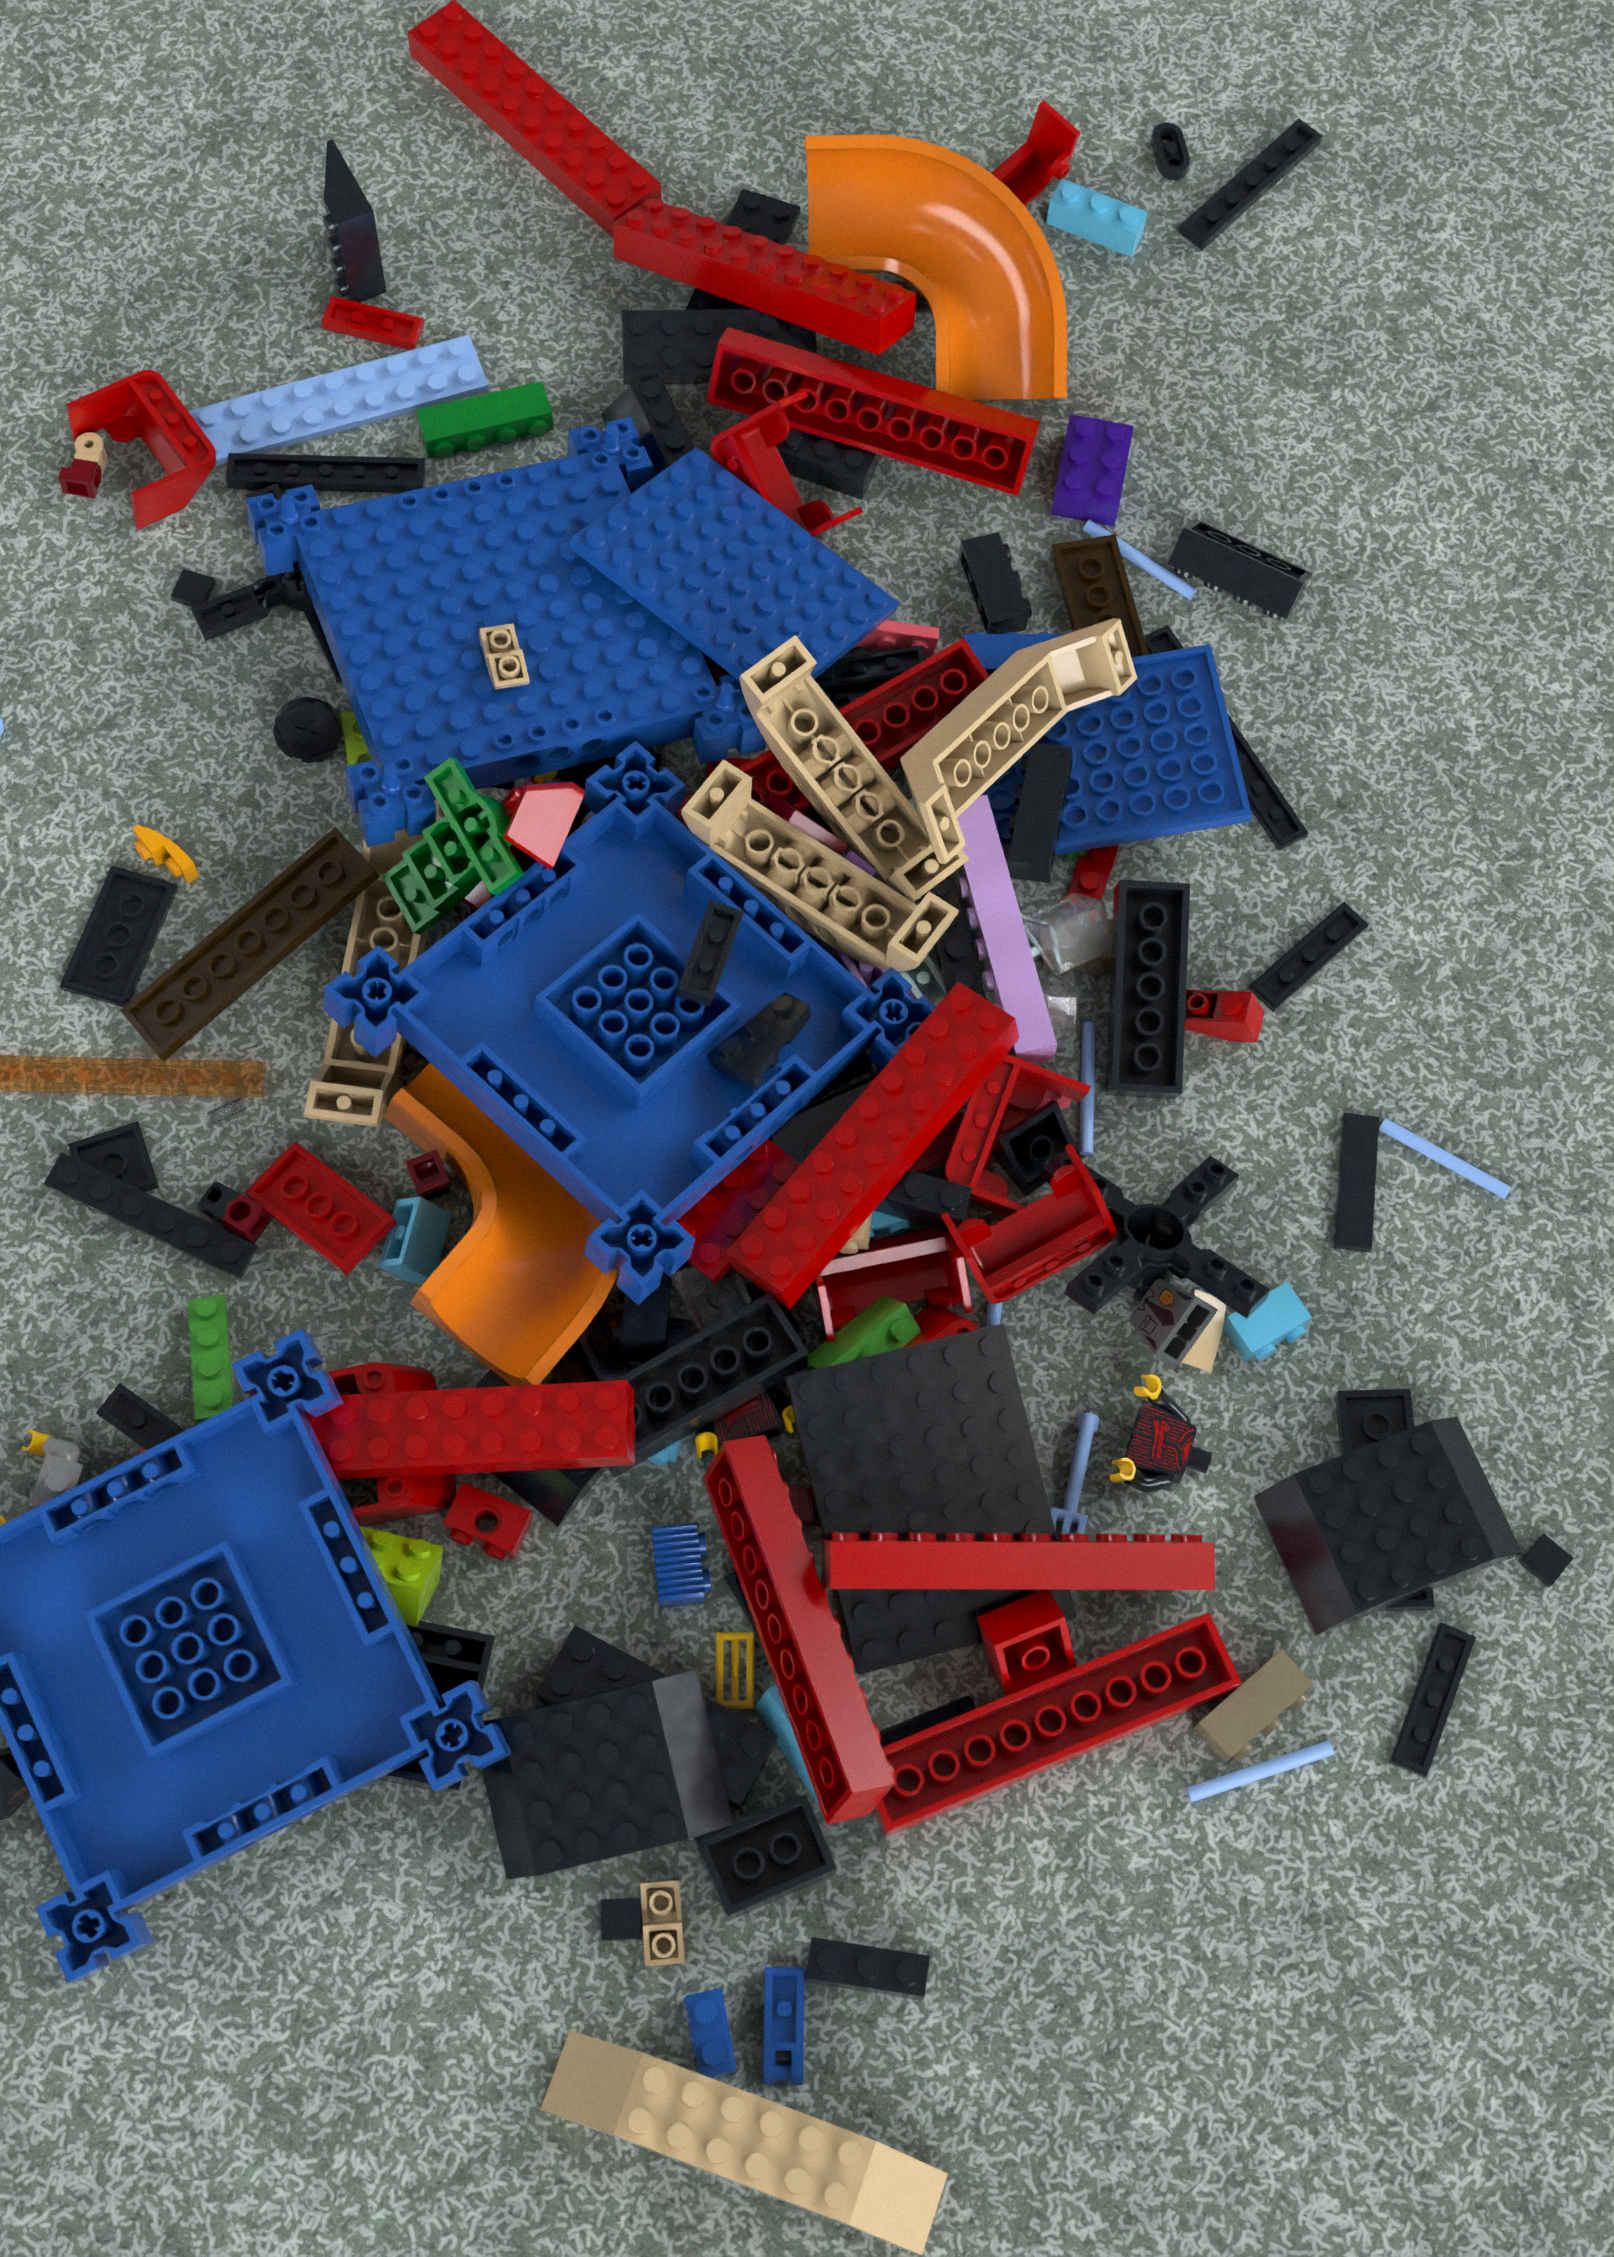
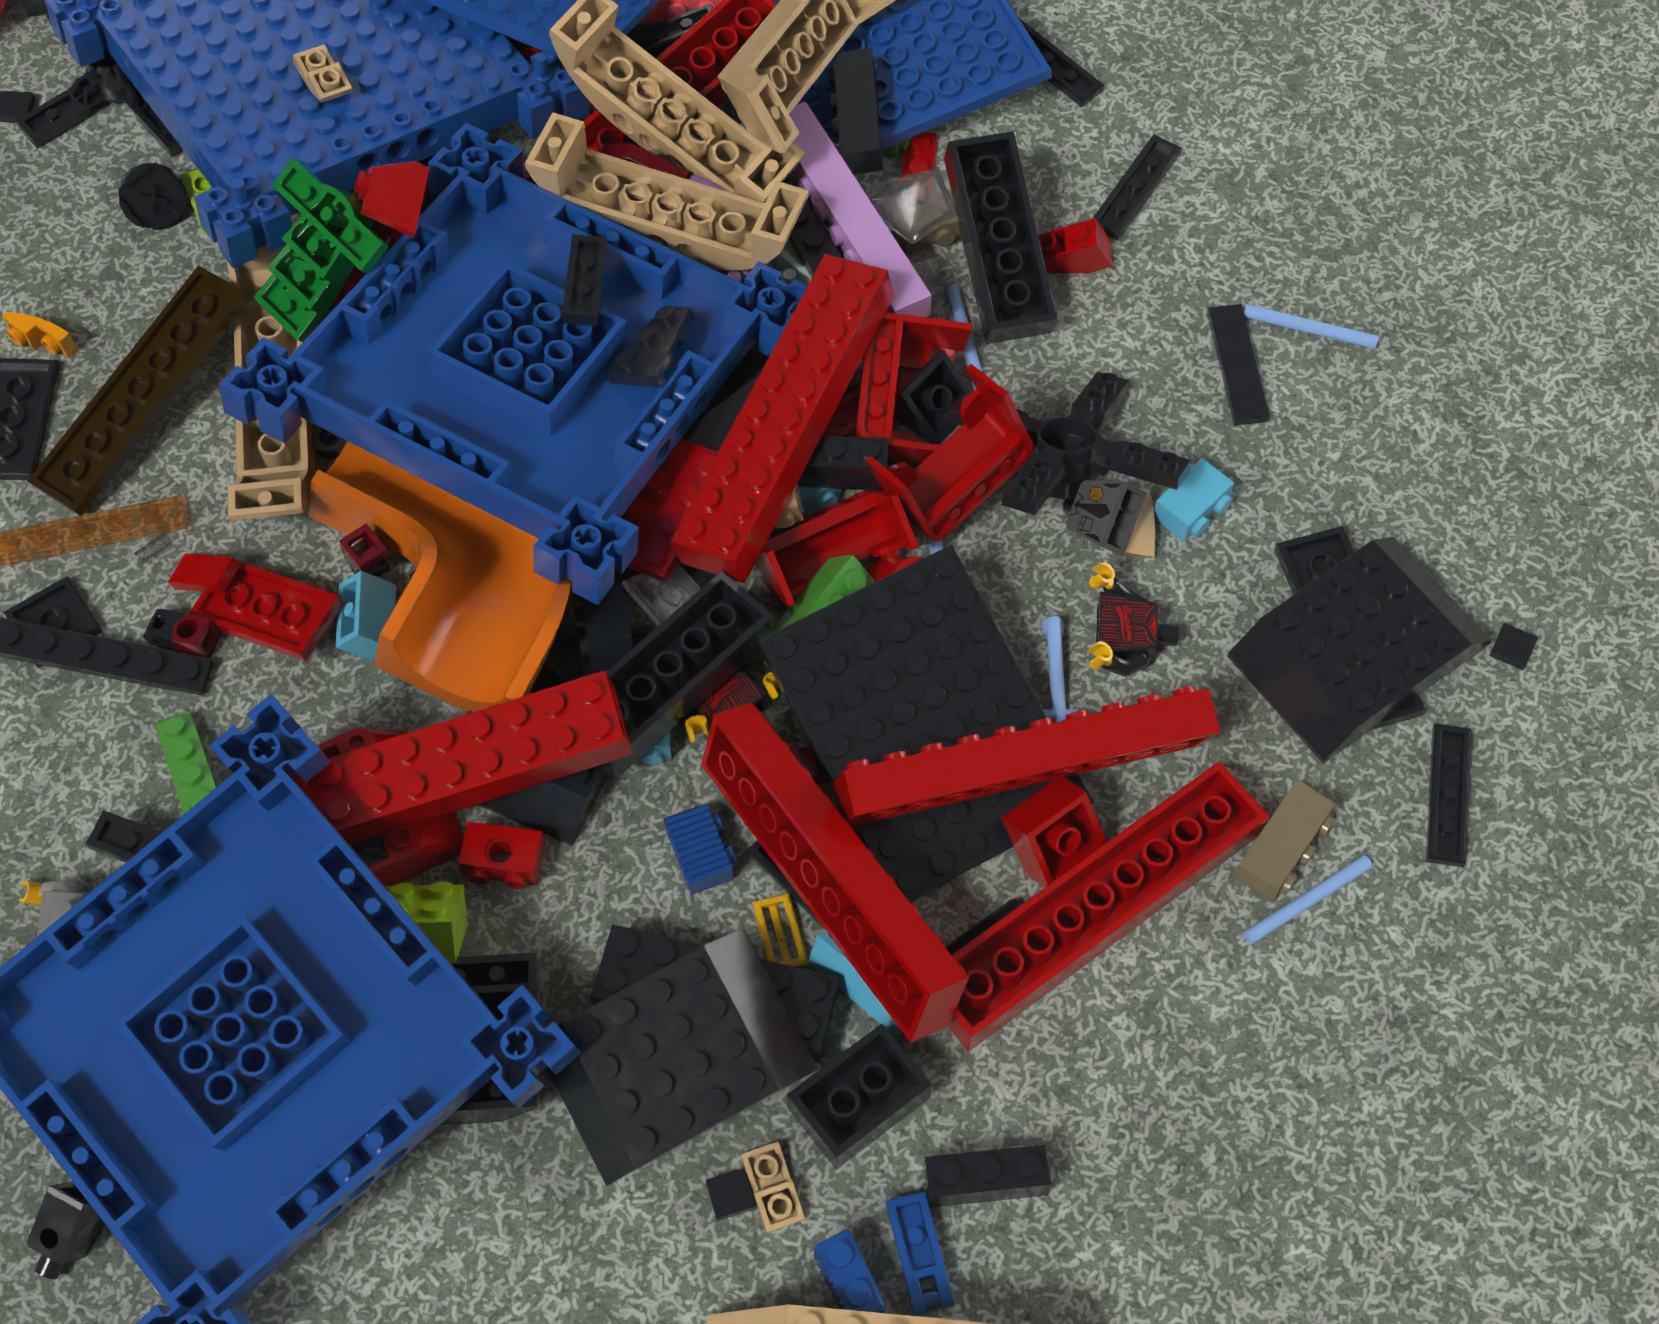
camera: 10 degrees left, 5 degrees down
none -> red tile [168,553,241,593]

